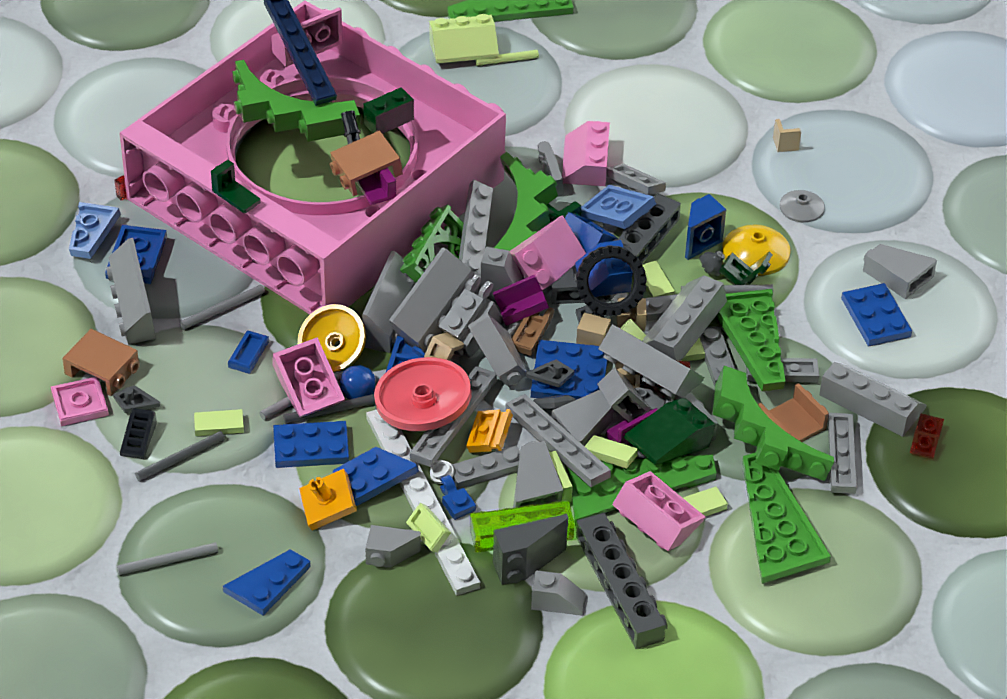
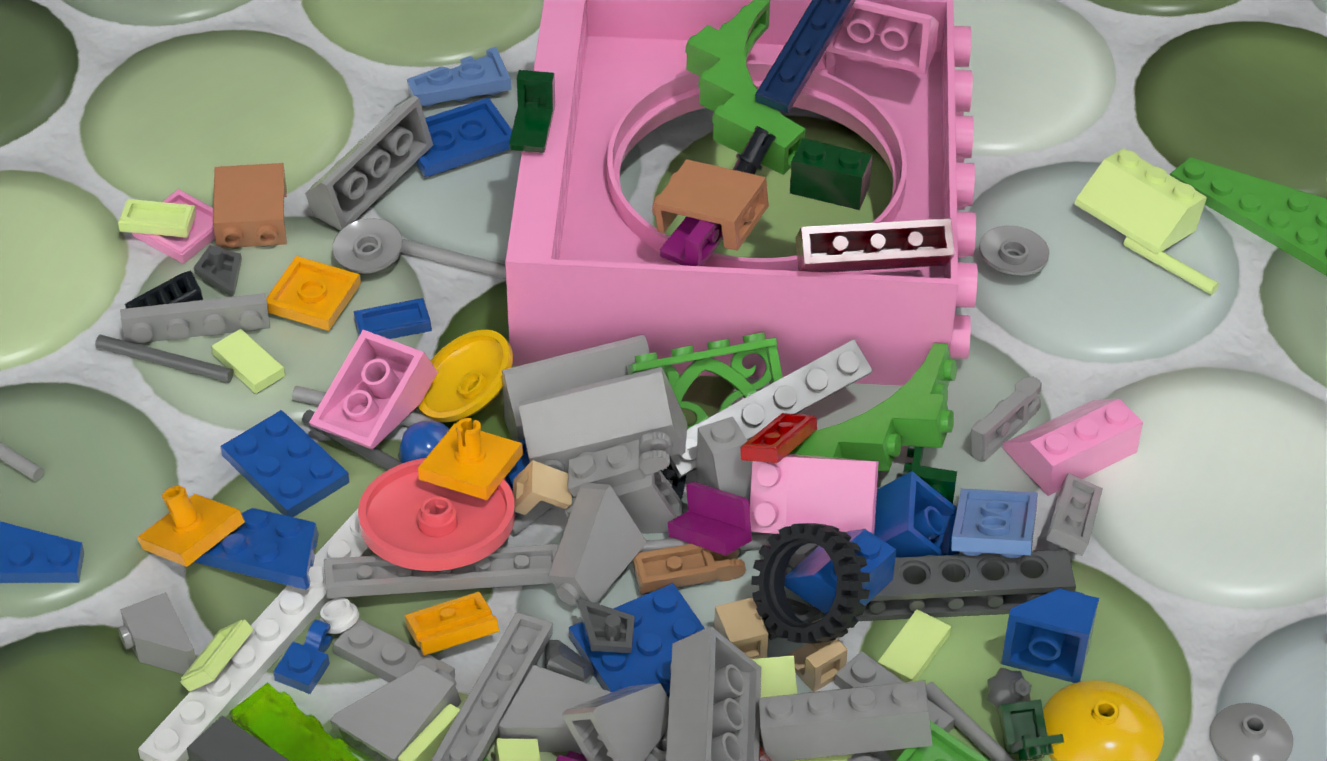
camera: 55 degrees right, 0 degrees up
none -> yellowish green tile [118,199,196,238]
none -> light grey plate [120,293,270,344]
none -> light orange plate [266,256,361,331]
none -> light grey dish [333,218,403,274]
none -> light orange tile [418,418,523,500]
none -> red tile [740,413,817,463]
none -> brick [795,218,955,273]

